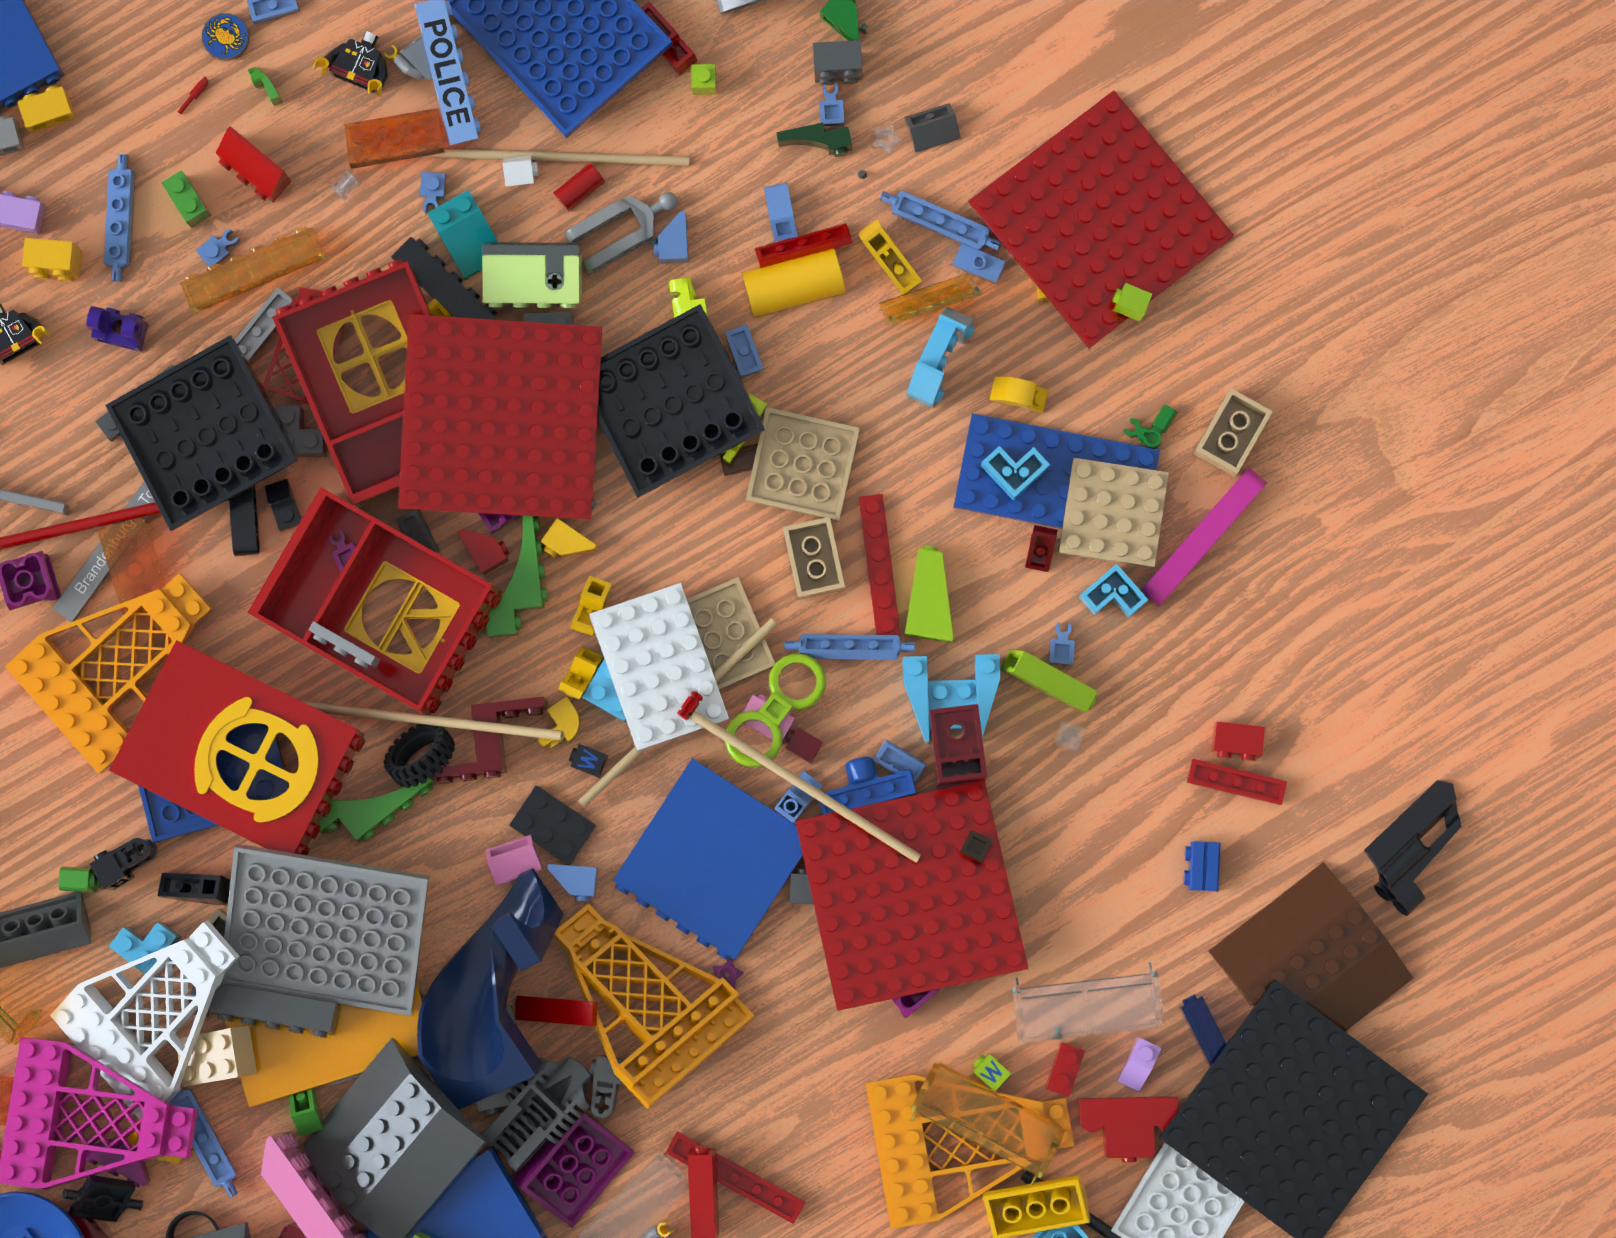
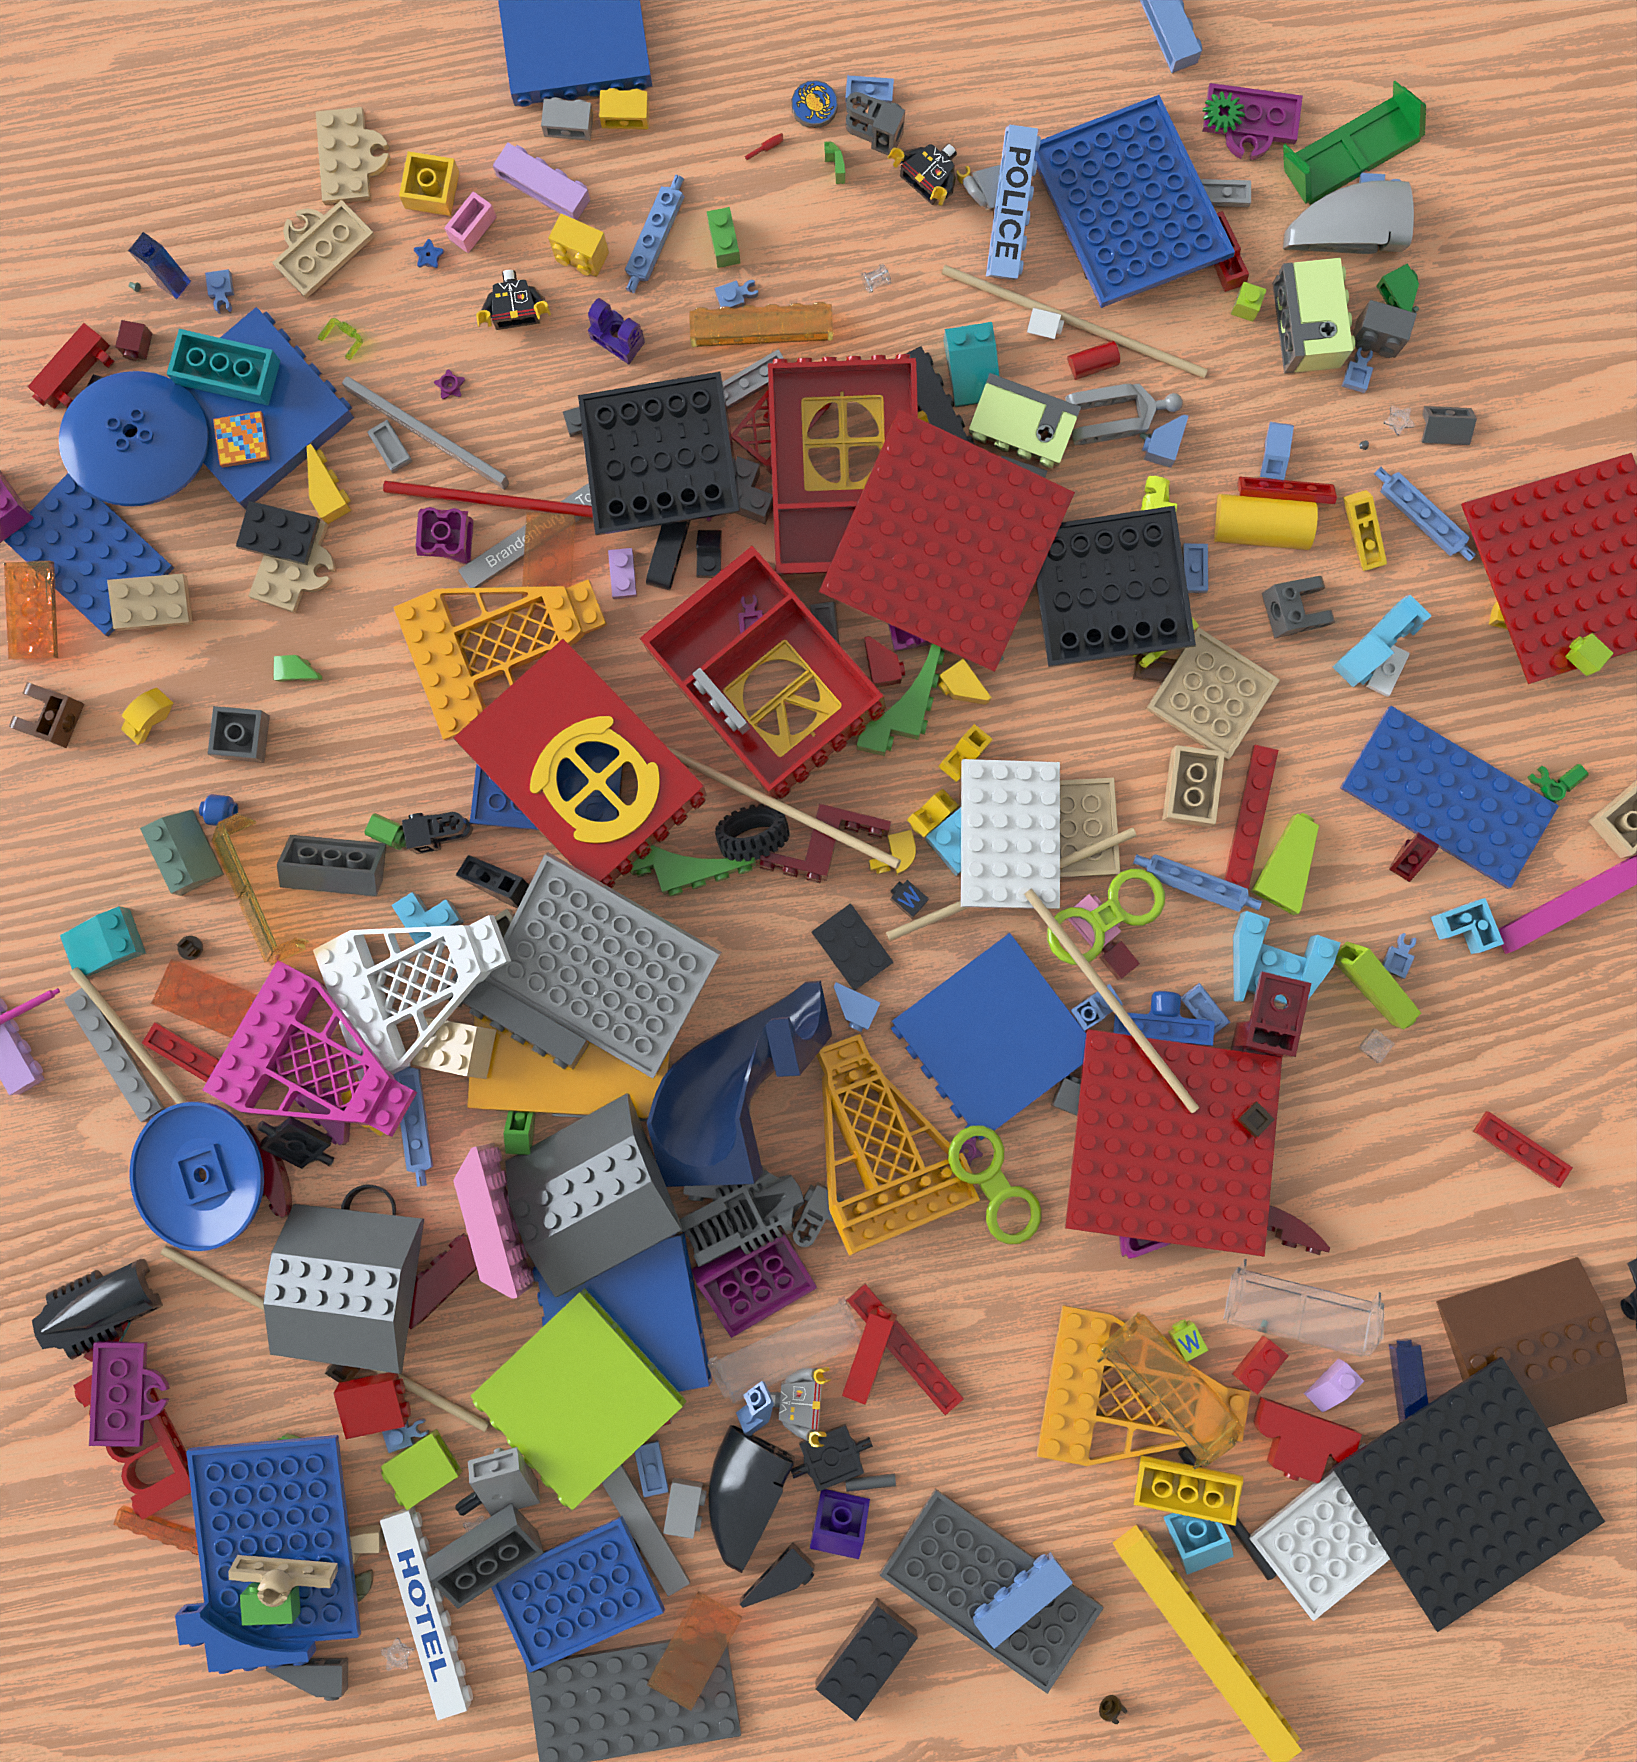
camera: 15 degrees right, 0 degrees up
red slope [216,126,292,203] -> none
clear orange plate [344,108,445,169] -> none
medium blue plate [420,172,446,214] -> none
bright pink brick [485,835,542,885] -> none
red tile [515,996,598,1026] -> none
red piece [677,691,703,720] -> none
dark green slope [776,123,852,157] -> none
clear yellow slope [879,273,981,326] -> none
medium blue plate [952,243,1006,284] -> none
medium azure brick [981,446,1050,501] -> none
yellow brick [989,376,1048,413] -> none
tan plate [1059,458,1169,568] -> none
blue brick [1183,841,1221,892] -> none
red brick [1211,722,1265,761] -> none
none -> lavender plate [608,548,637,599]
none -> dark grey brick [846,92,905,155]
none -> lime bar [948,1125,1042,1244]
none -> dark grey brick [1262,576,1335,639]
none -> dark red slope [1267,1205,1330,1255]
none -> yellowish green piece [1272,258,1355,374]
none -> white plate [1366,645,1410,697]

